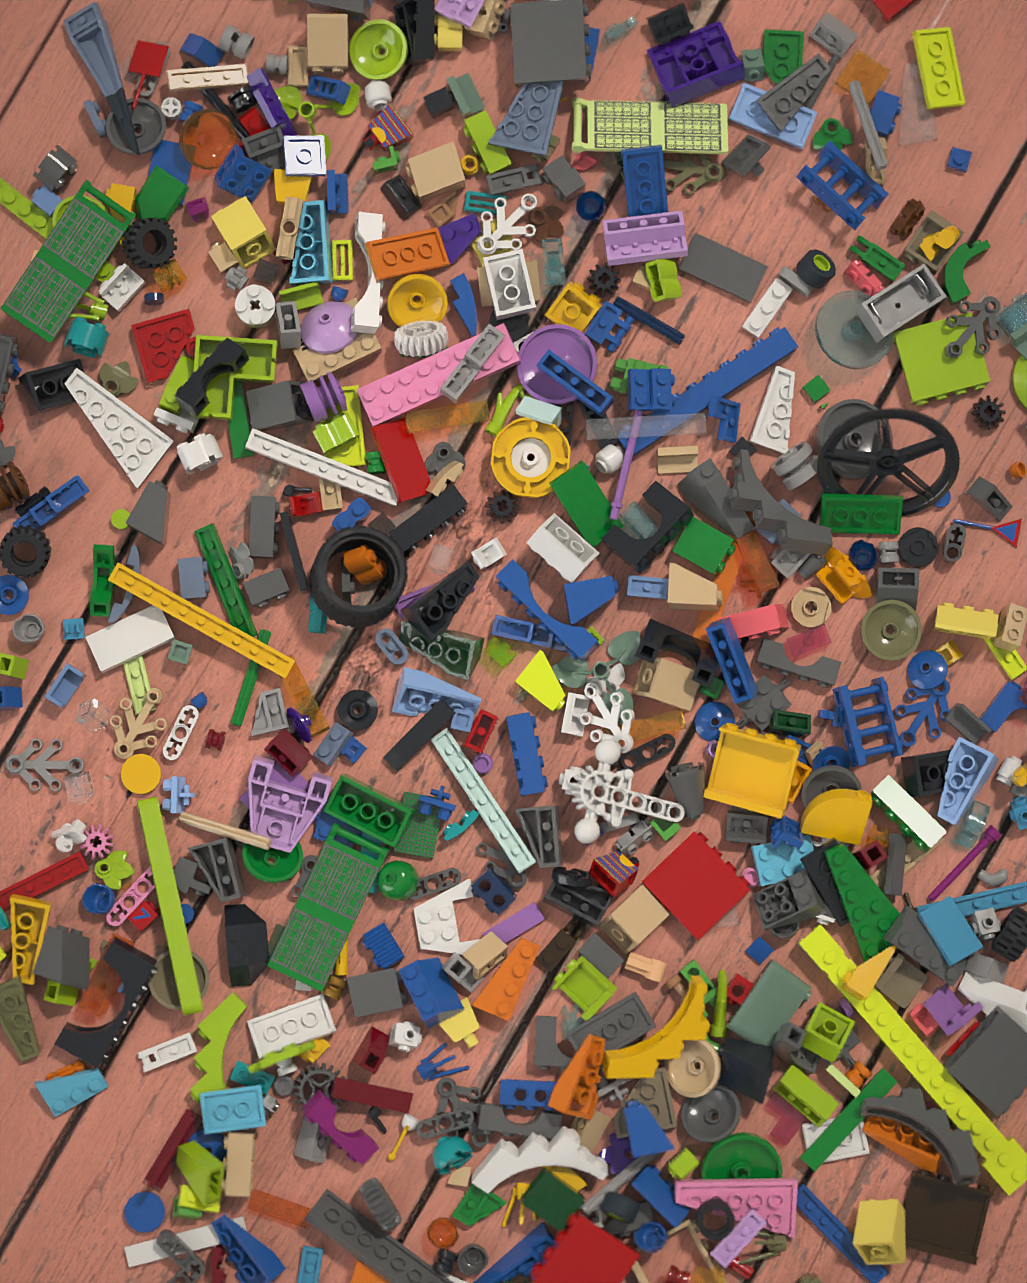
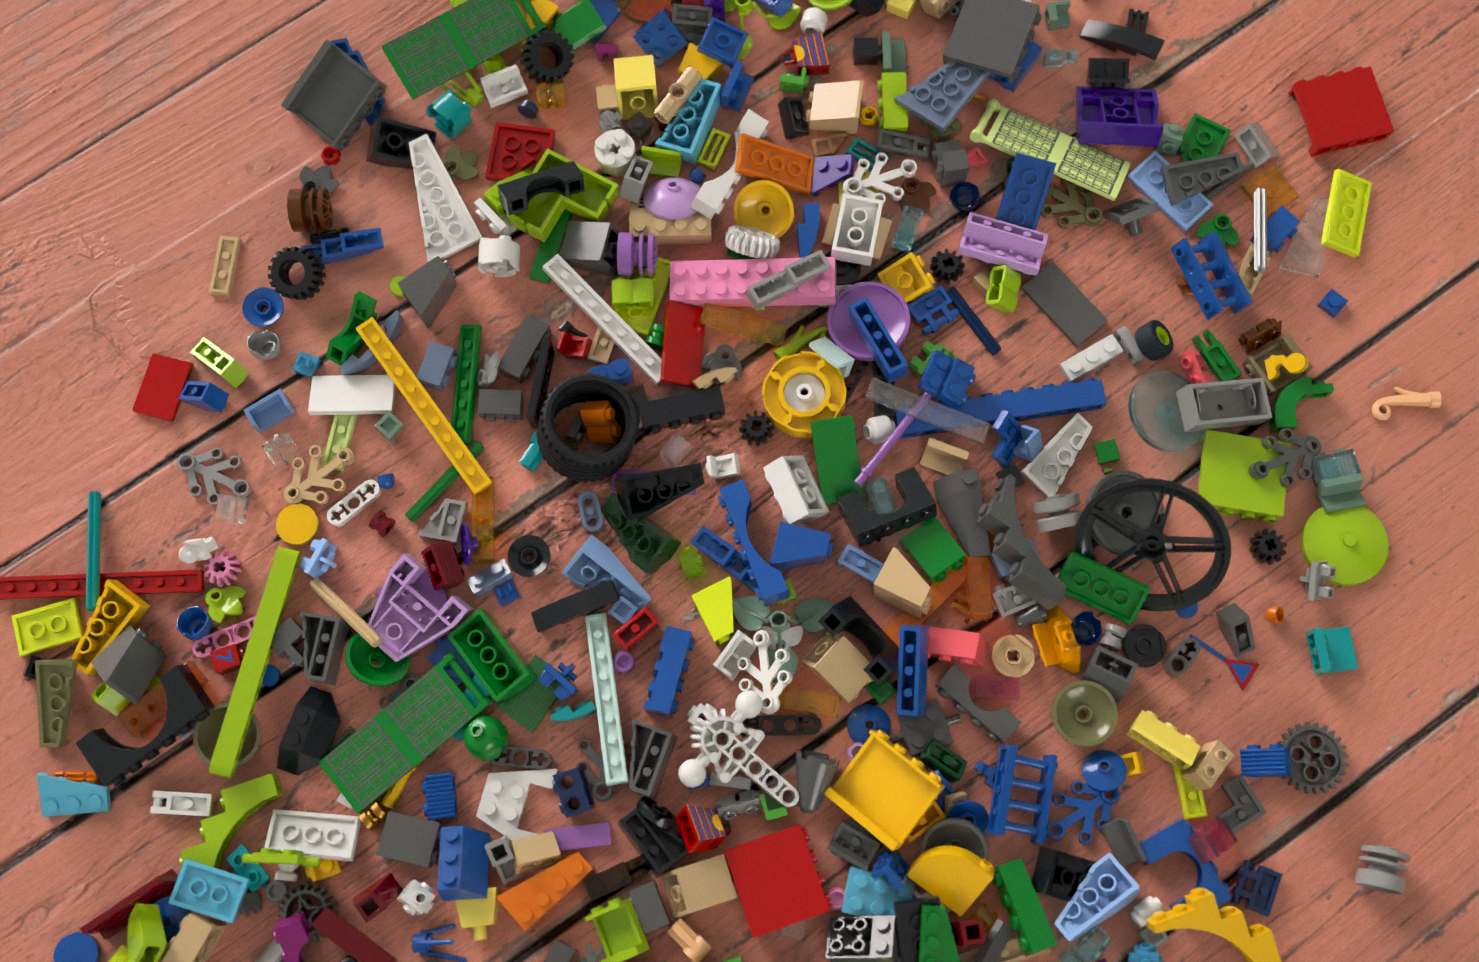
camera: 30 degrees right, 10 degrees down
none -> medium blue panel [1013,424,1044,461]

